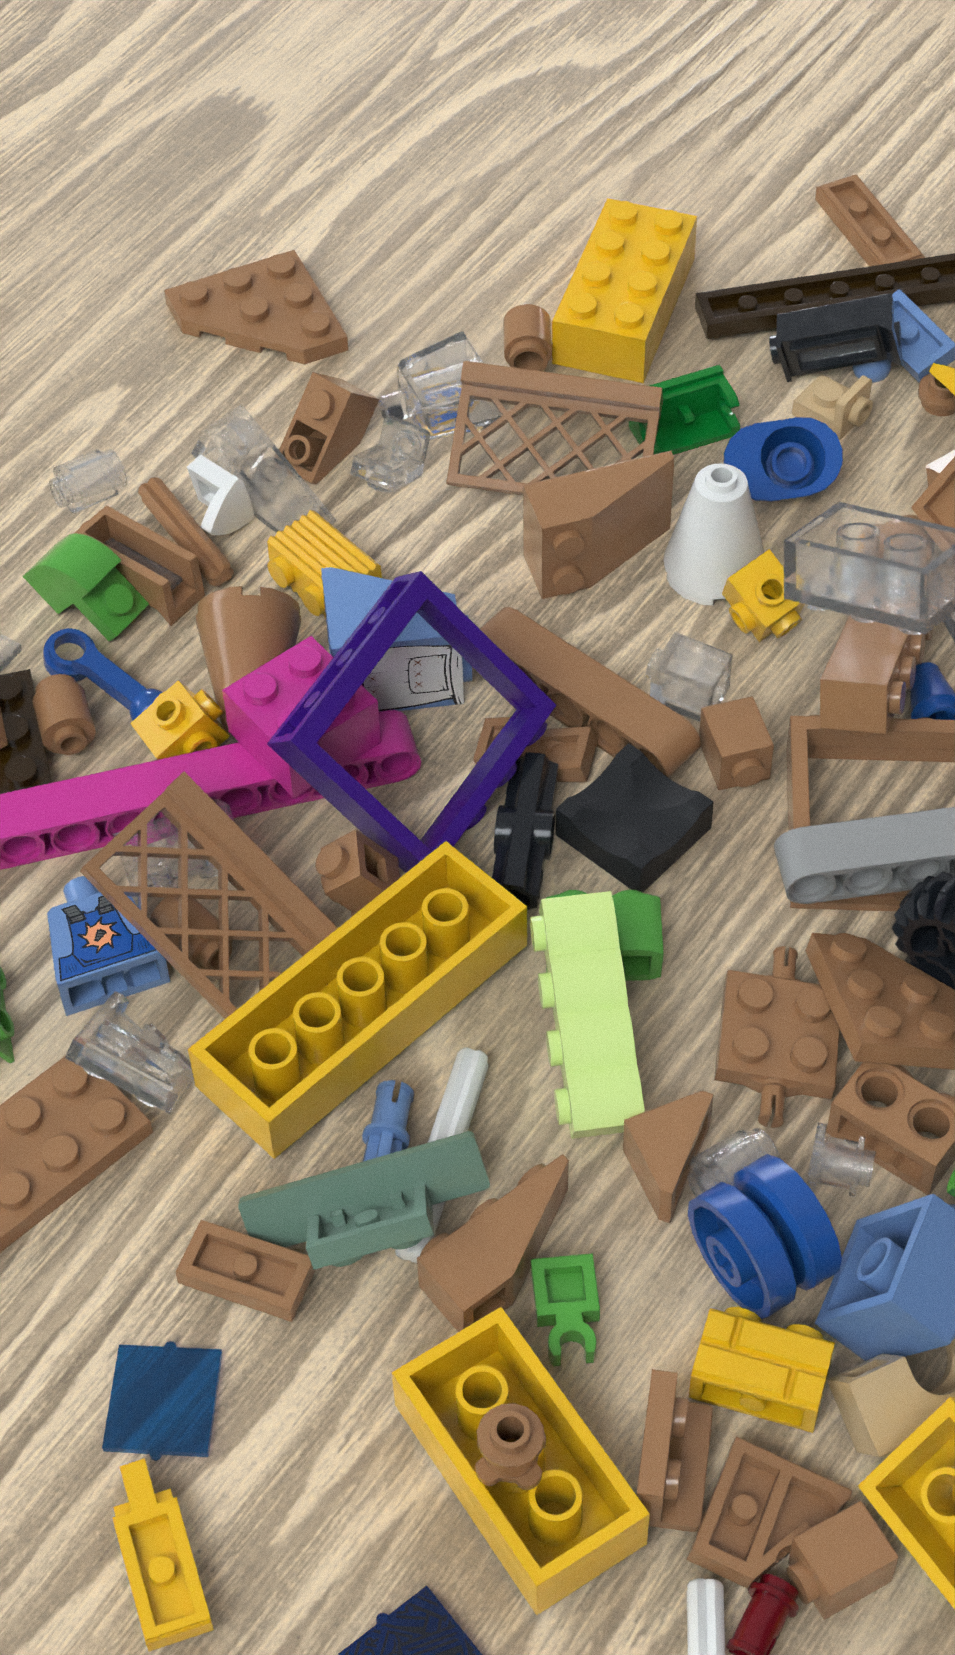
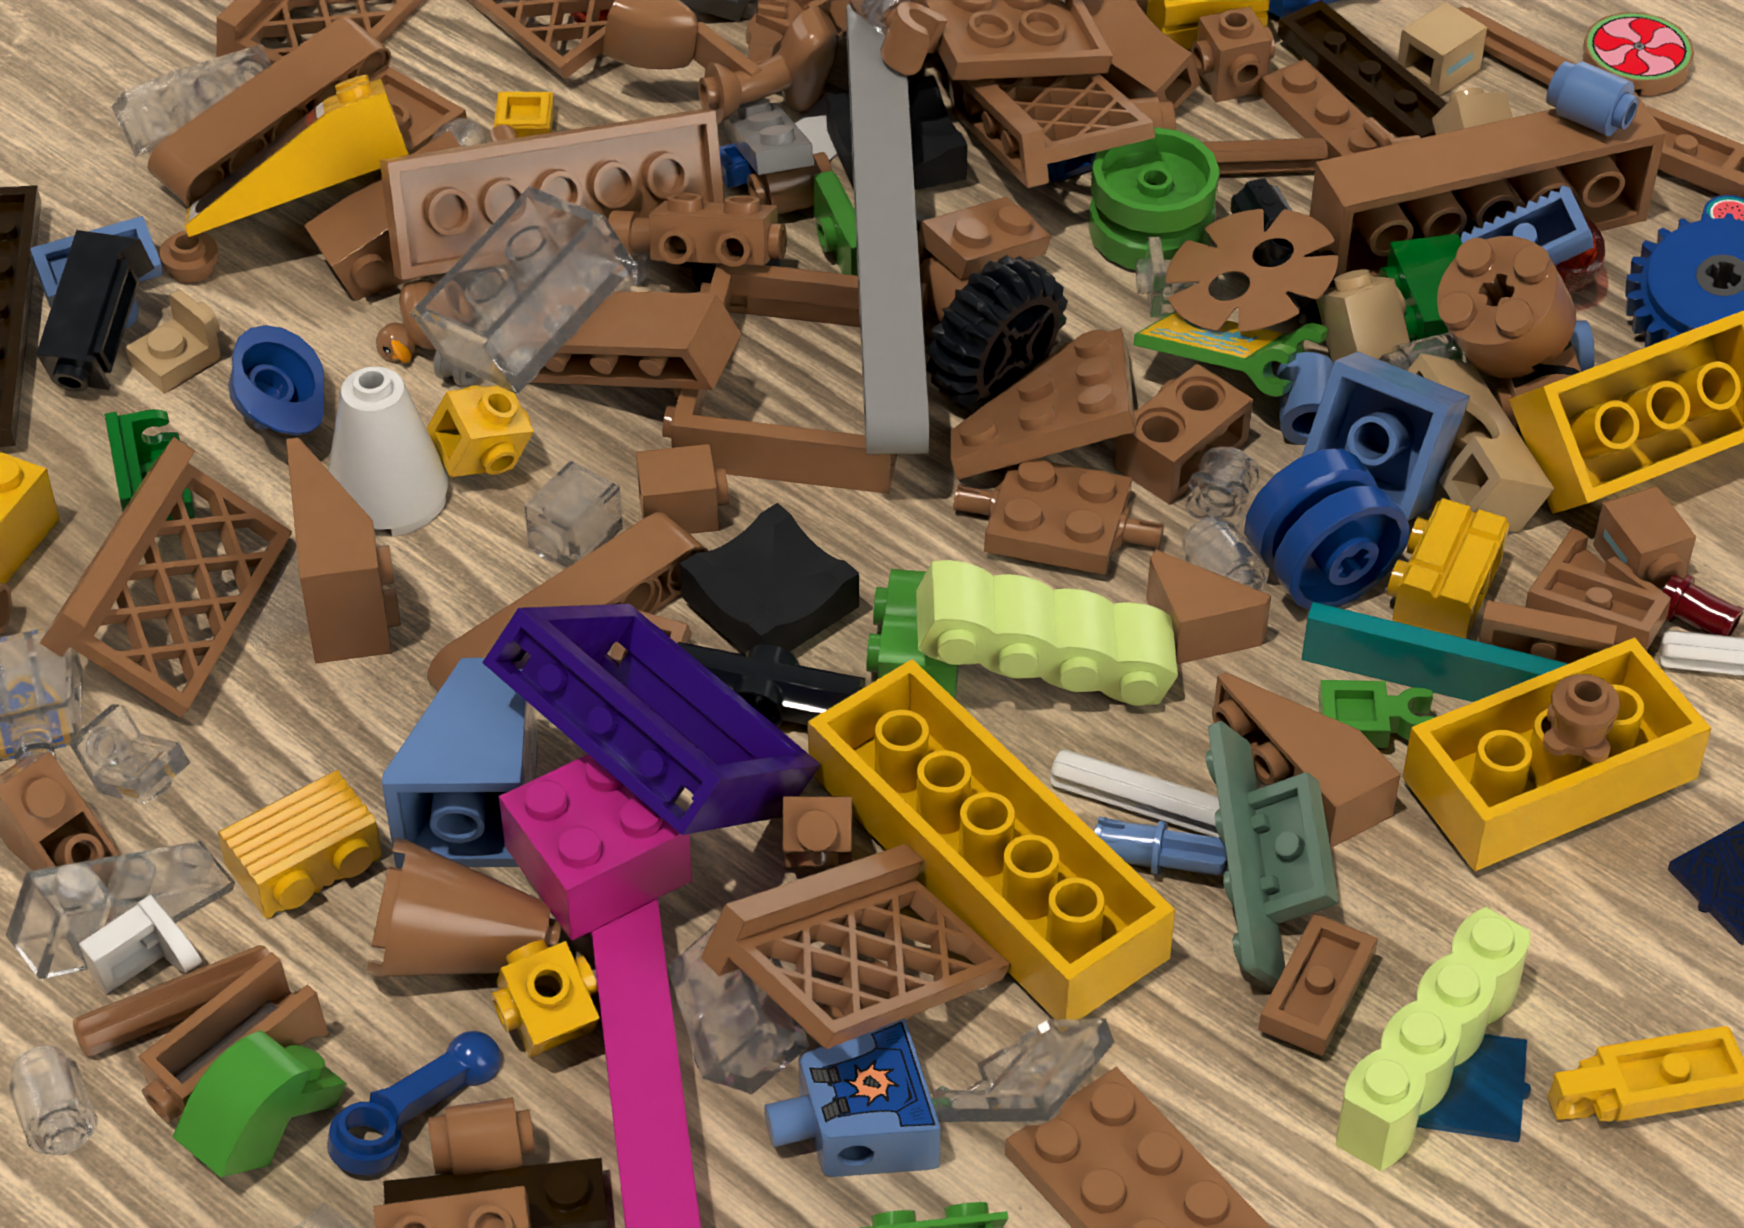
camera: 85 degrees left, 5 degrees down
none -> teal tile [1301,602,1568,702]
none -> yellowish green brick [1336,907,1530,1171]

